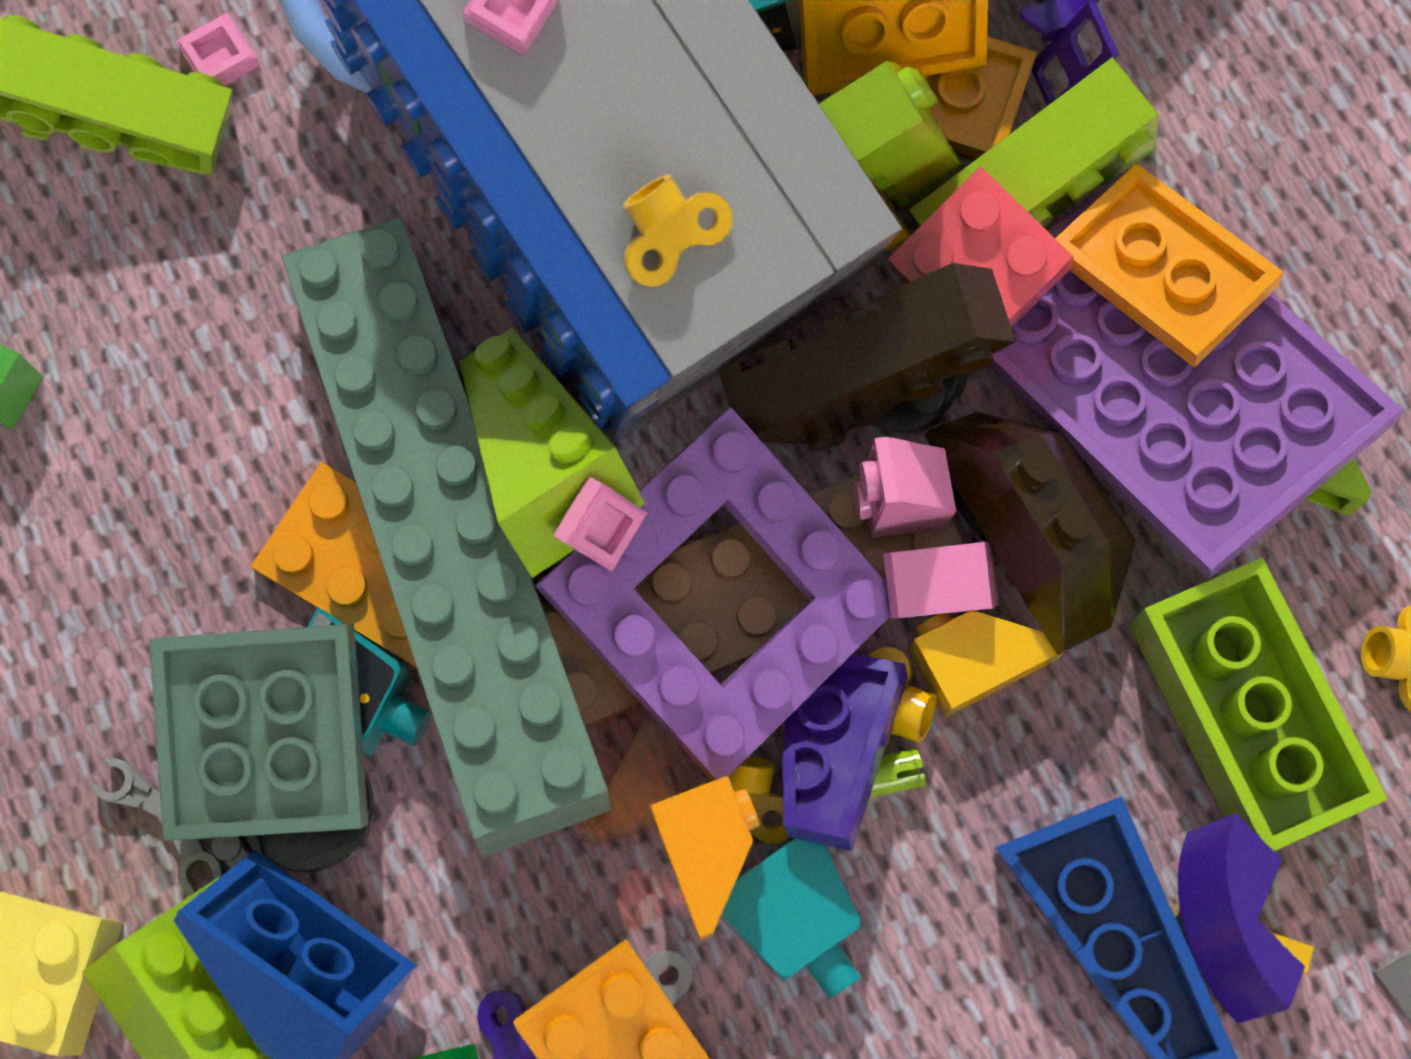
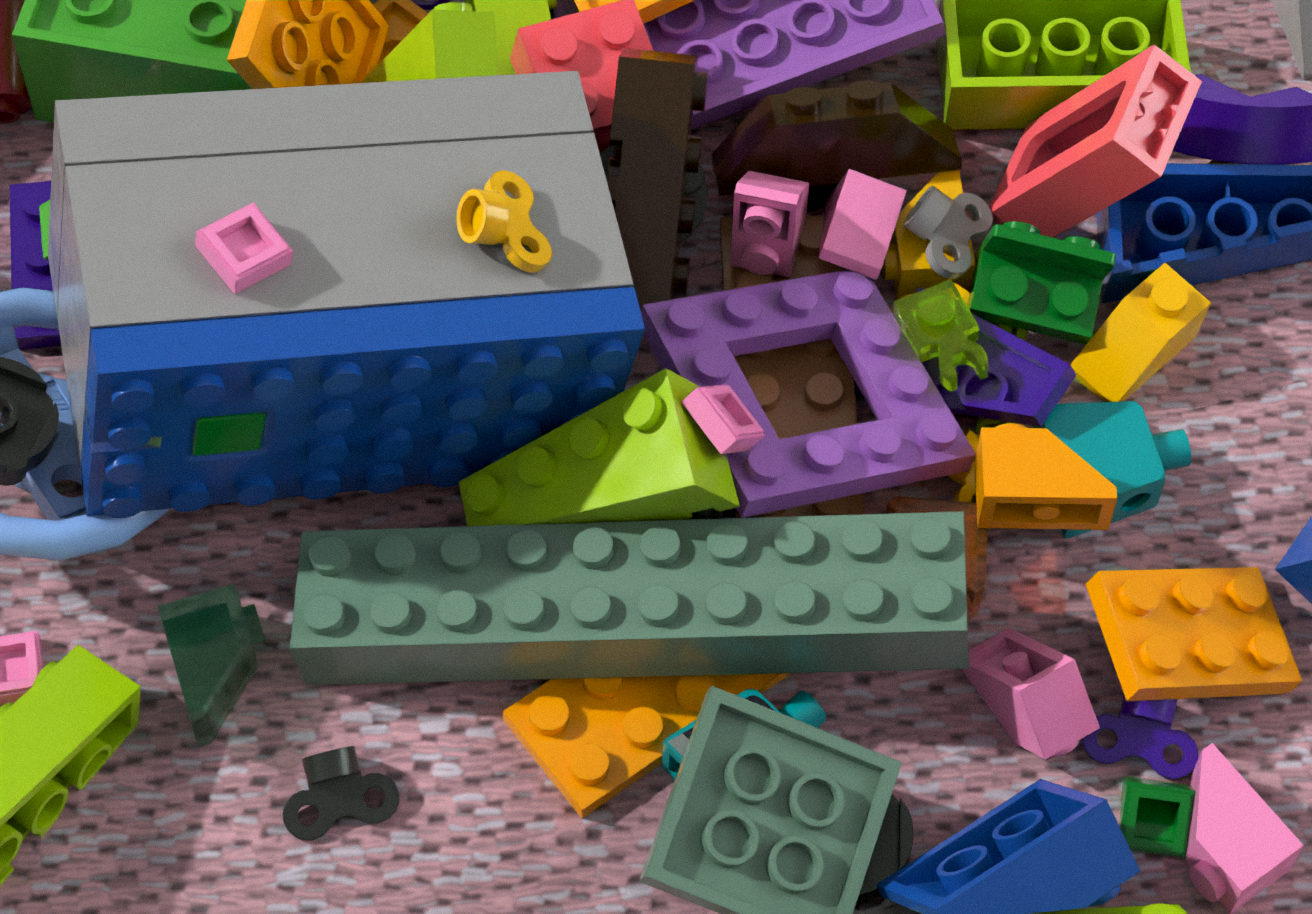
camera: 70 degrees left, 15 degrees down
none -> clear green slope [157,584,265,747]
none -> pearl dark grey piece [283,746,399,840]
none -> clear neon green plate [894,279,988,392]
none -> light grey piece [903,185,993,279]
none -> bright pink slope [961,628,1100,760]
none -> green bracket [966,221,1116,345]
none -> coral piece [989,44,1202,238]
none -> yellow slope [1070,263,1211,402]

